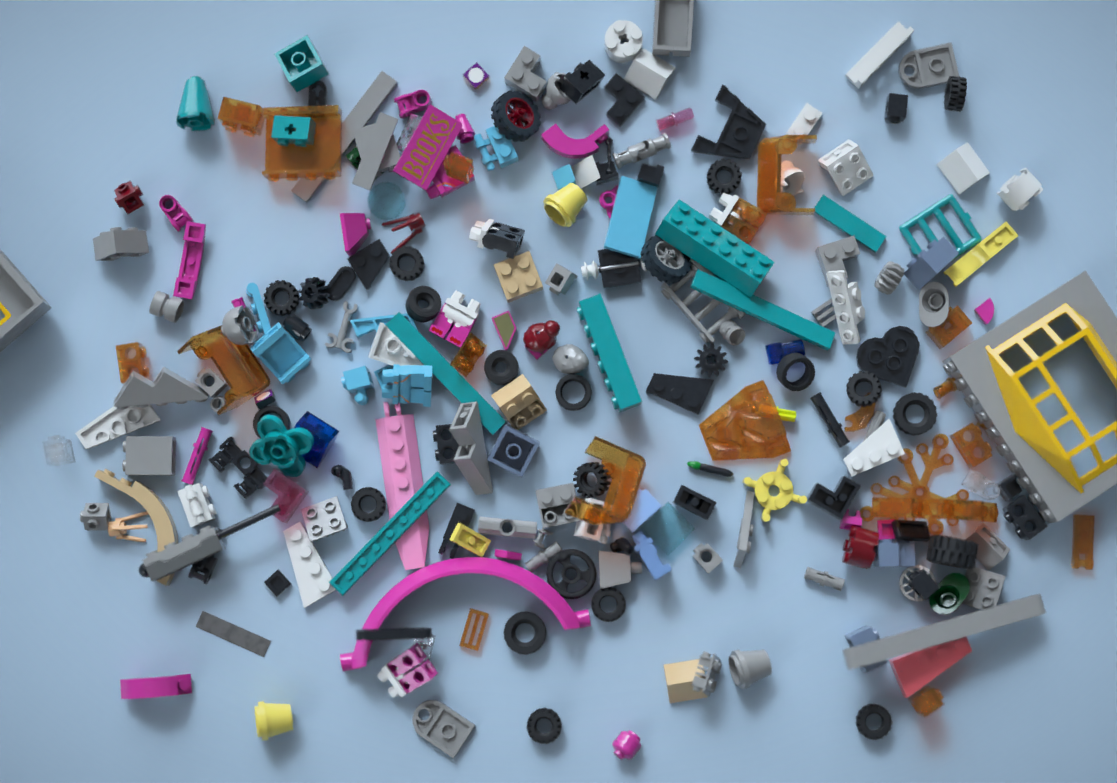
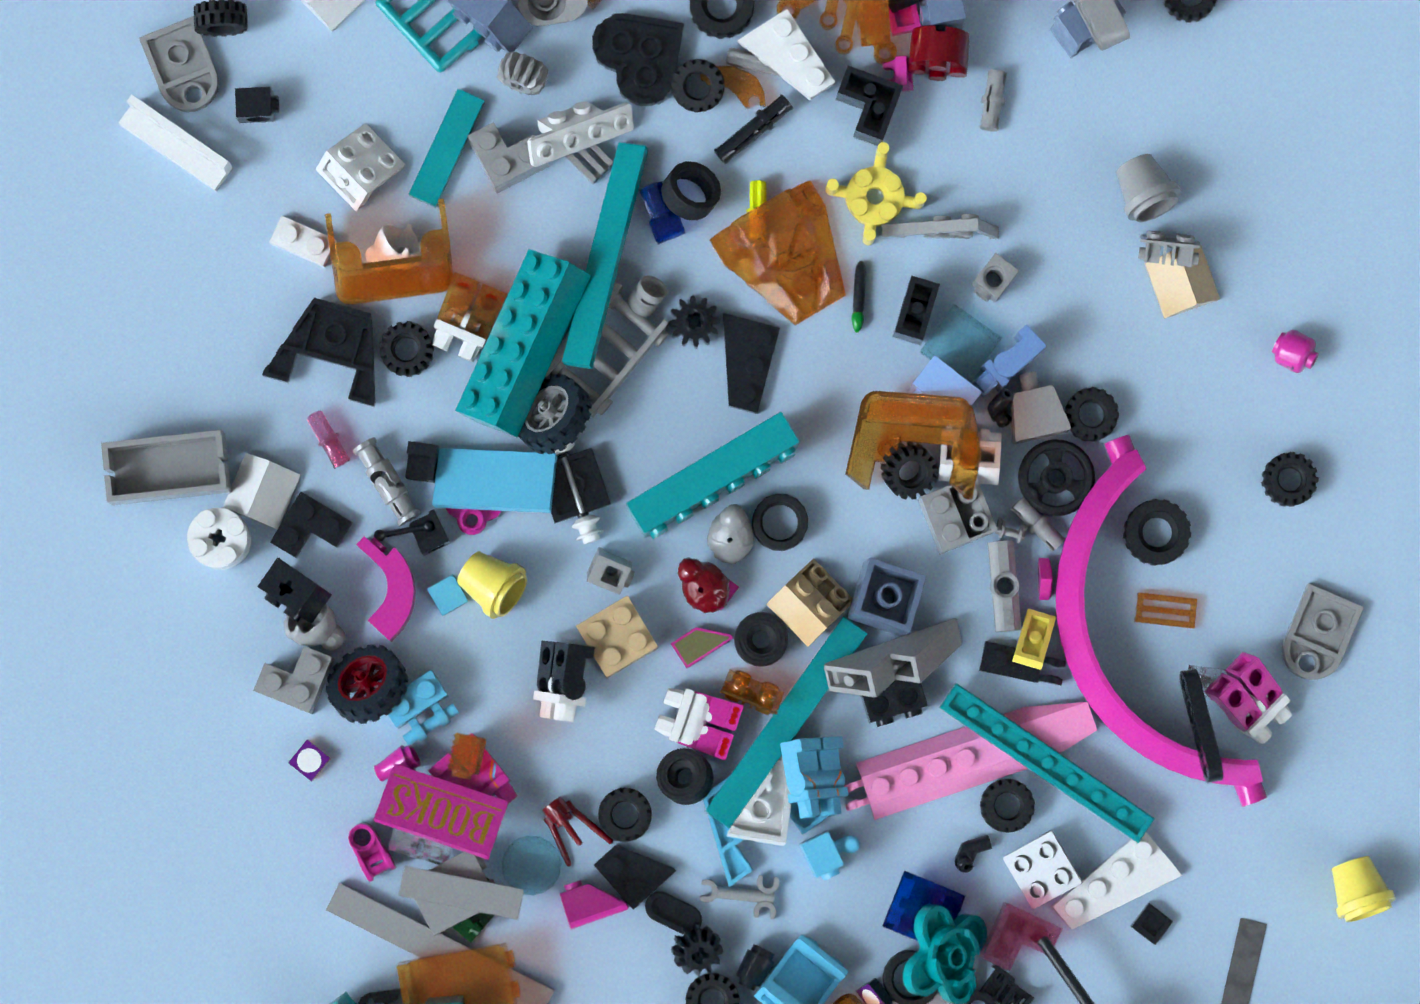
camera: 115 degrees left, 0 degrees up
white sticker [571,155,600,189] -> none

